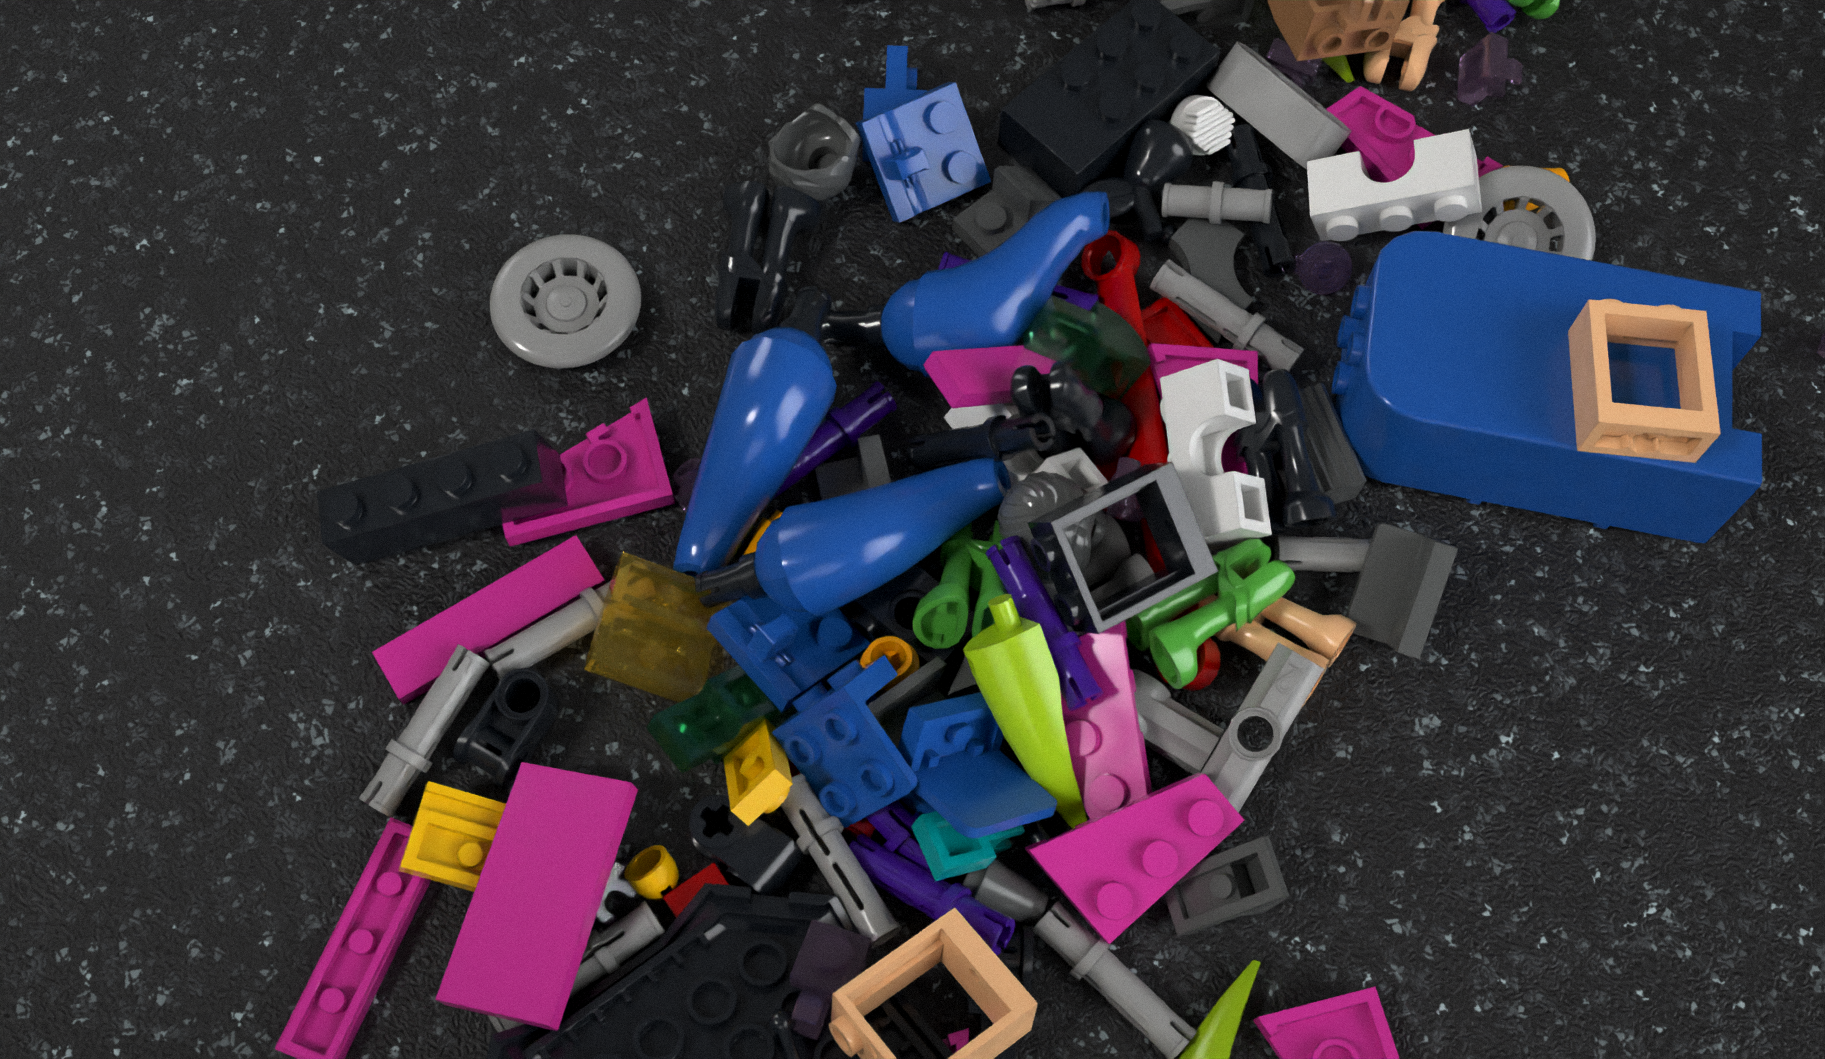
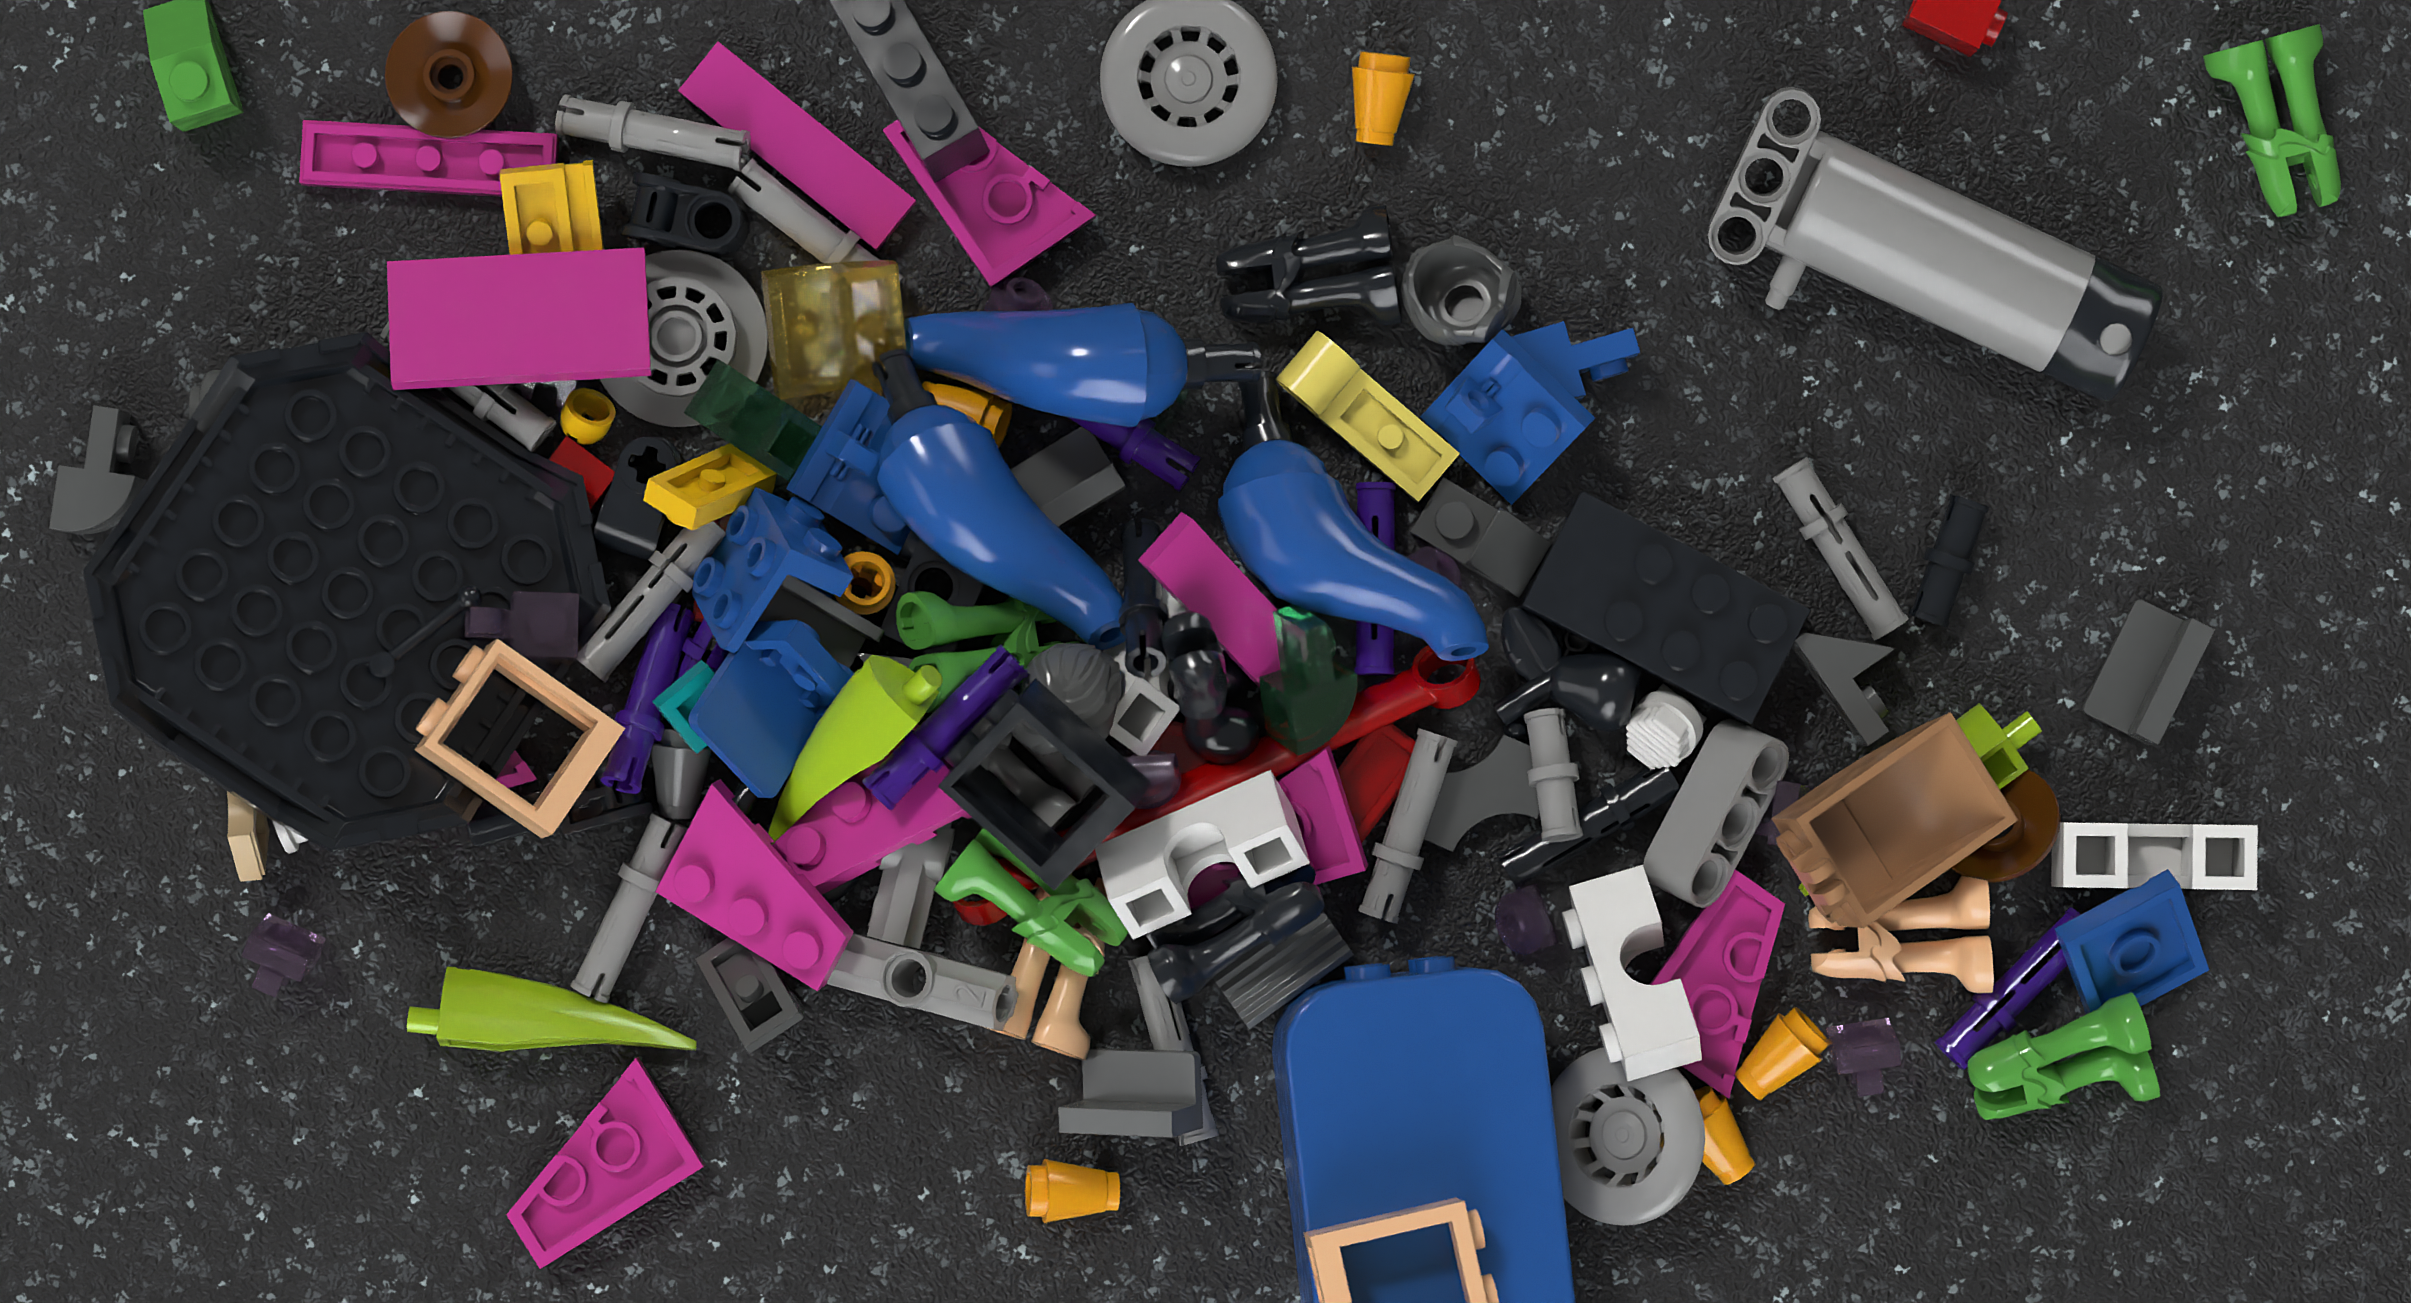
camera: 75 degrees right, 20 degrees up
none -> reddish brown dish [385,11,513,139]
none -> light grey wheel [600,250,768,427]
none -> light orange cone [1025,1159,1120,1223]
none -> light yellow plate [1275,331,1460,503]
none -> light orange cone [1352,51,1415,146]
none -> light orange cone [1735,1007,1830,1101]

